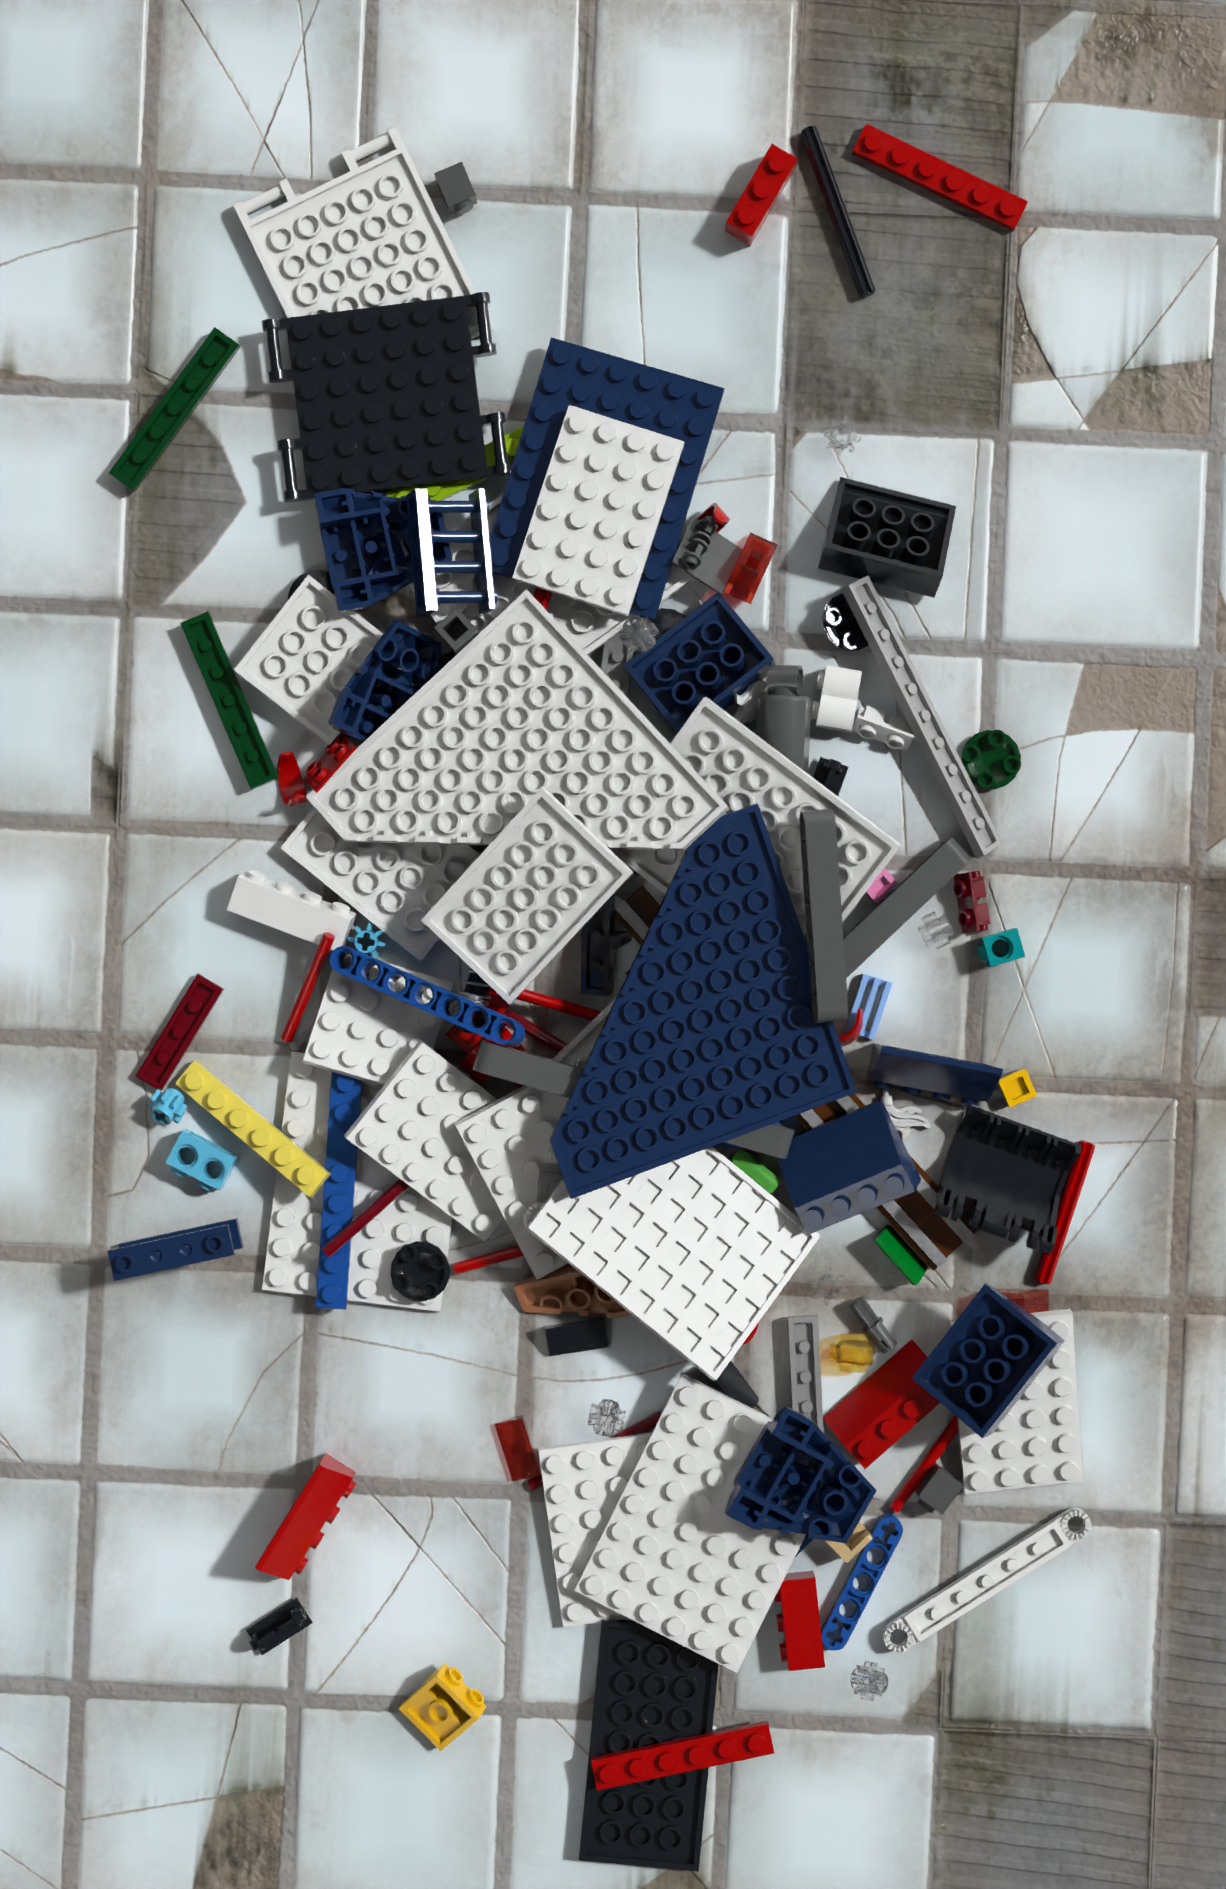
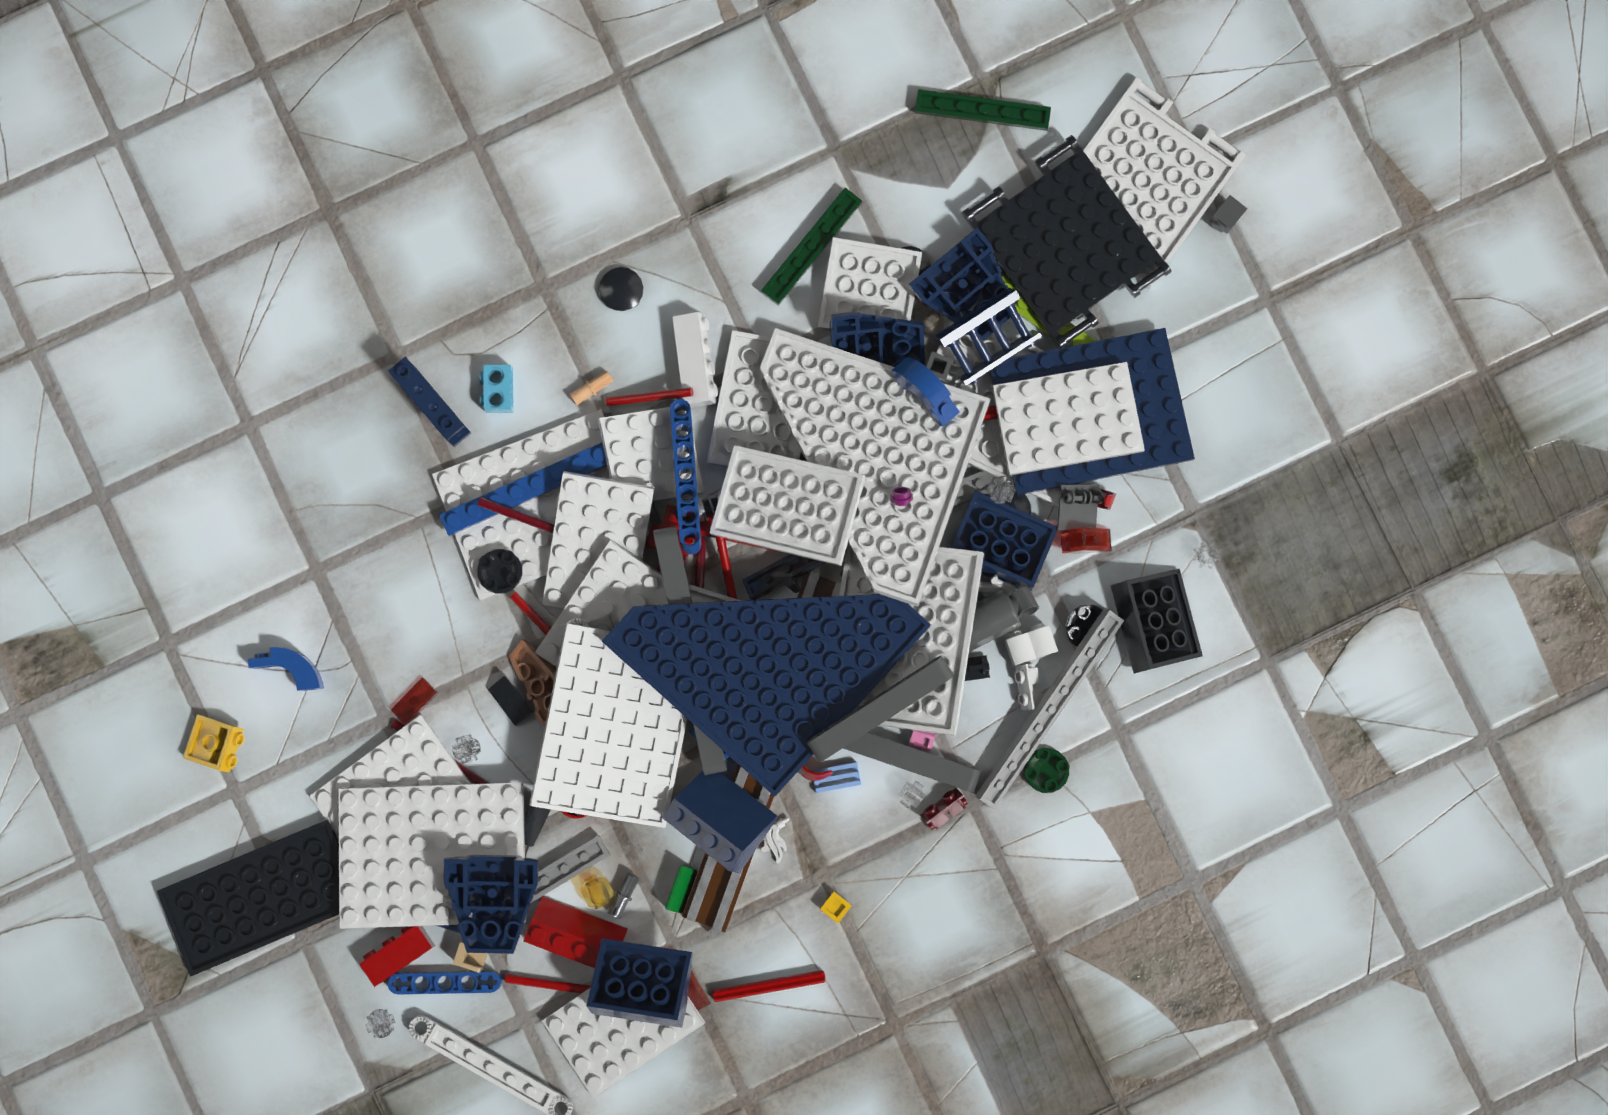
camera: 60 degrees right, 5 degrees down
dark red tile [135,973,224,1091] -> none
medium azure gear [148,1088,188,1125] -> none
light yellow plate [175,1060,331,1197] -> none
black hinge [246,1597,313,1655] -> none
red slope [255,1453,356,1580] -> none
red helmet [277,752,308,808] -> none
red hinge [303,734,358,793] -> none
medium azure gear [348,923,386,958] -> none
red plate [591,1721,775,1791] -> none
red brick [725,144,798,246] -> none
bright green bar [730,1151,782,1194] -> none
black axle [801,125,875,298] -> none
red plate [852,124,1028,232] -> none
dark blue slope [866,1043,1003,1106] -> none
dark grey brick [915,1463,964,1515] -> none
black hinge [934,1104,1082,1255] -> none
teal brick [976,928,1025,967] -> none
none -> blue arch [248,647,324,691]
none -> light nougat axle [570,371,613,406]
none -> black dish [599,267,644,311]
none -> magenta plate [890,487,913,506]
none -> blue arch [891,357,960,426]

